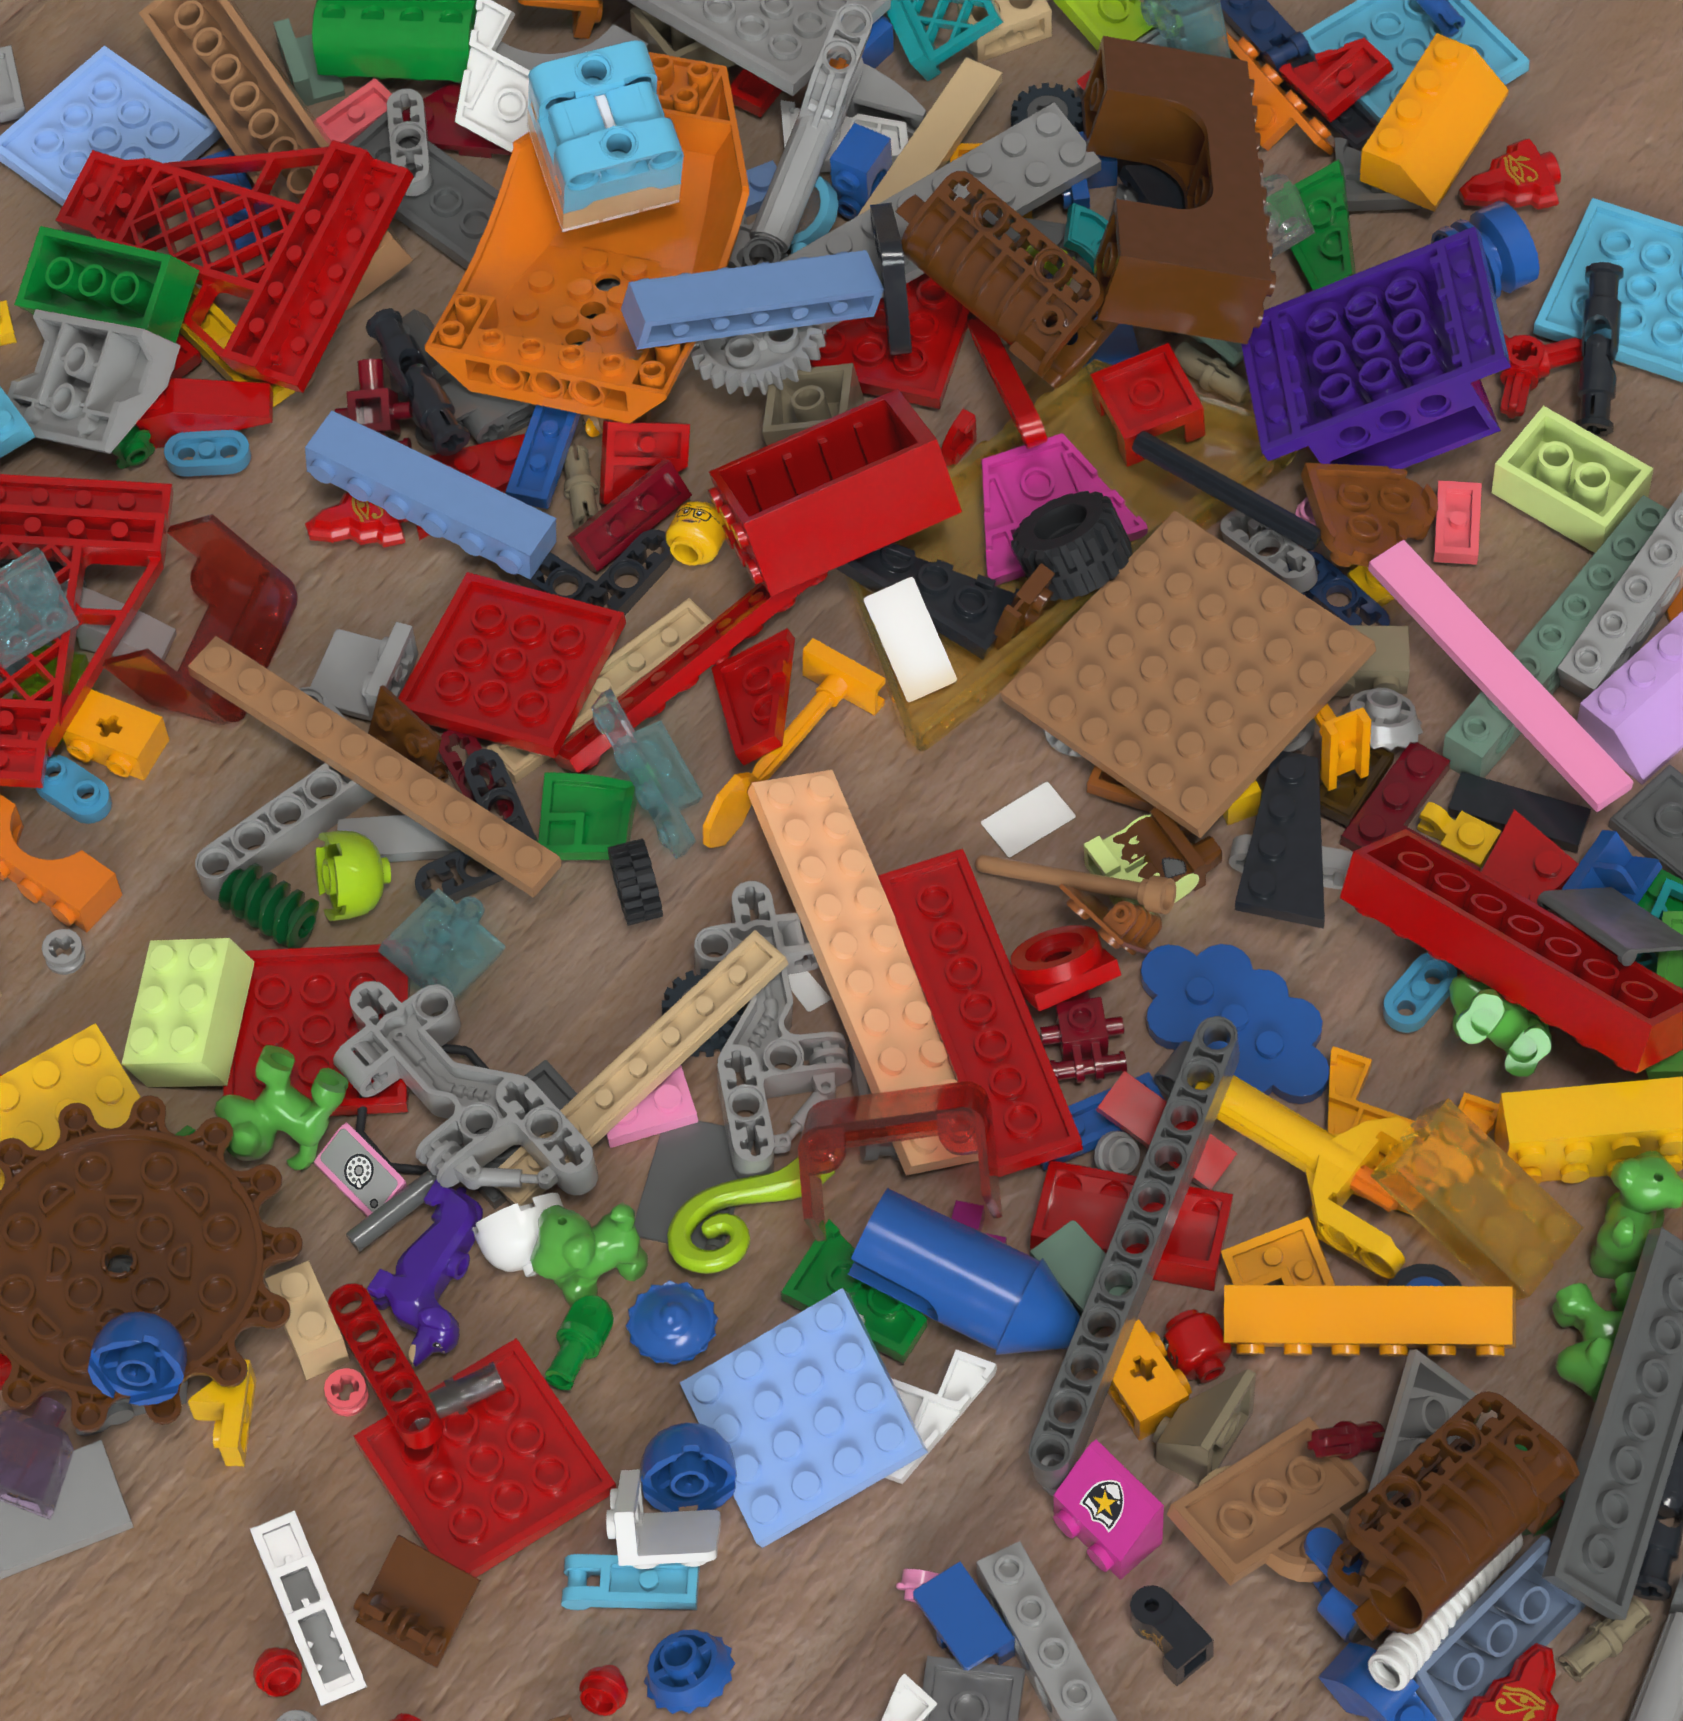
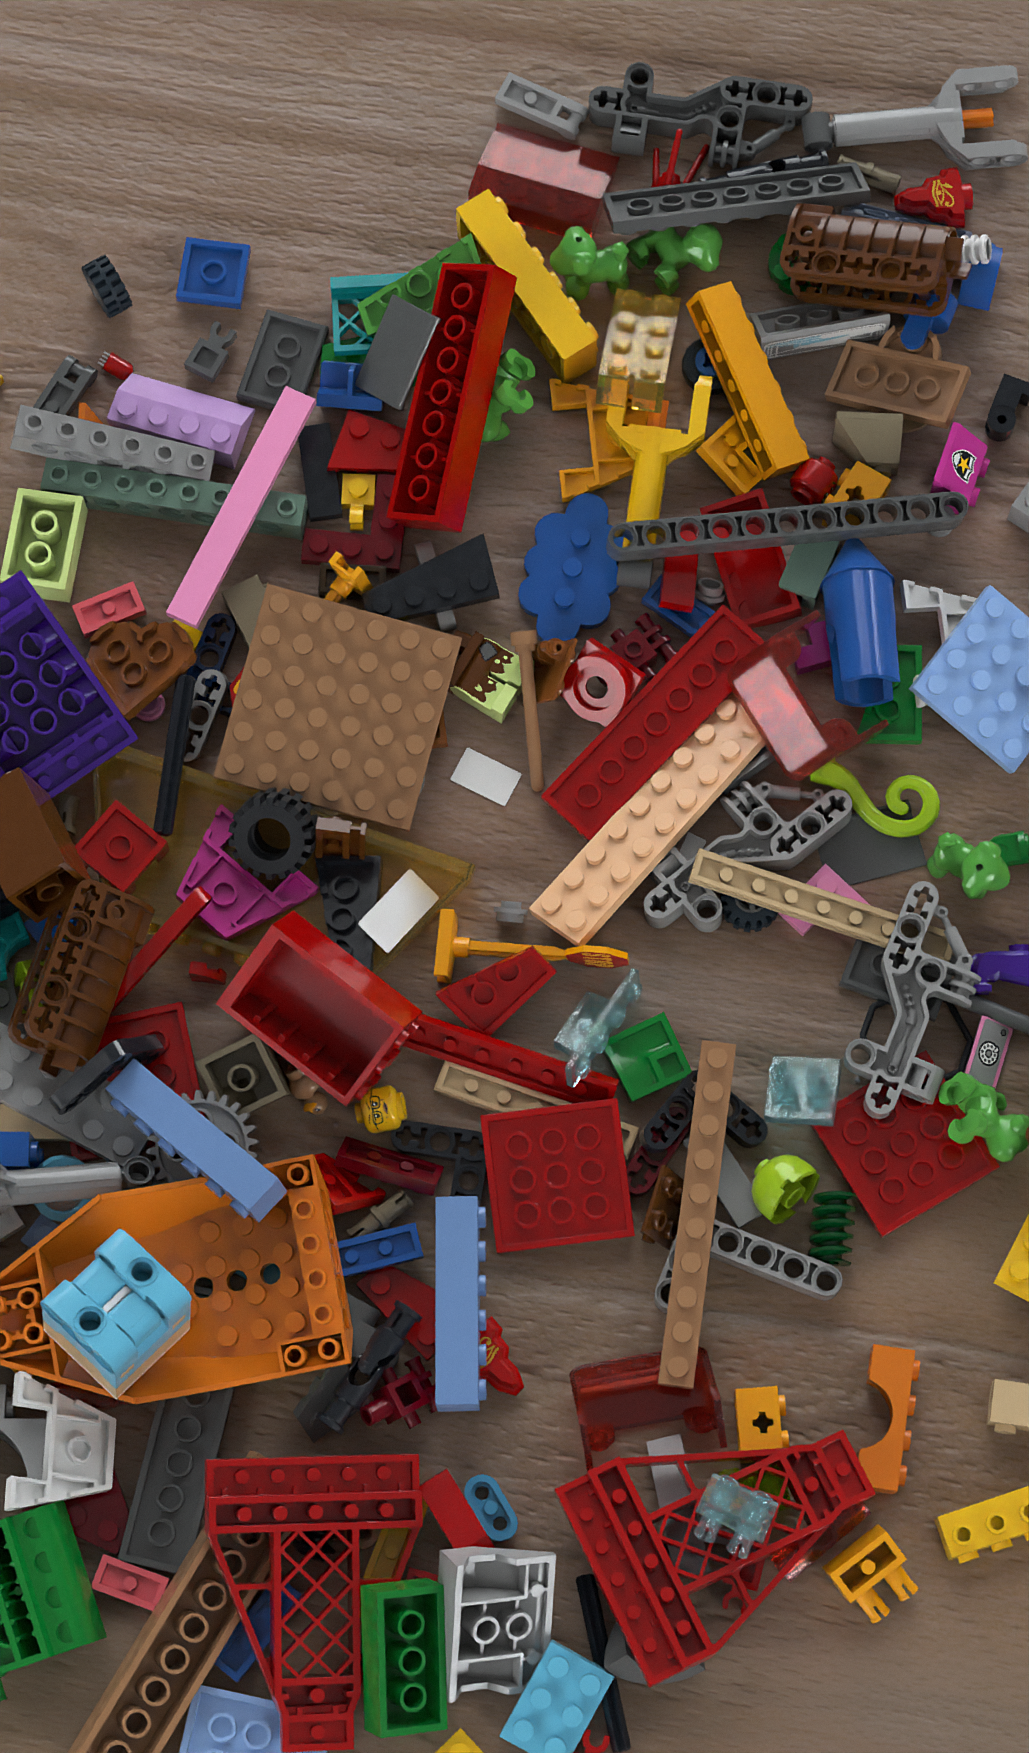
camera: 120 degrees left, 15 degrees up
dark azure plate [35,755,112,824] -> none
light grey bush [42,929,86,975] -> none
yellowish green brick [121,938,255,1087] -> none
sand green panel [273,18,345,106] -> none
light grey bracket [310,622,418,721] -> none
light grey beam [387,89,432,196] -> none
white cylinder [472,1193,563,1277] -> none
black tyre [608,838,663,926] -> none
blue piece [625,1280,719,1365] -> none
dark red axle [1307,1421,1385,1459] -> none
light grey piece [1337,688,1423,751] -> none
dark azure plate [1383,953,1457,1033] -> none
none -> light grey plate [494,901,528,923]

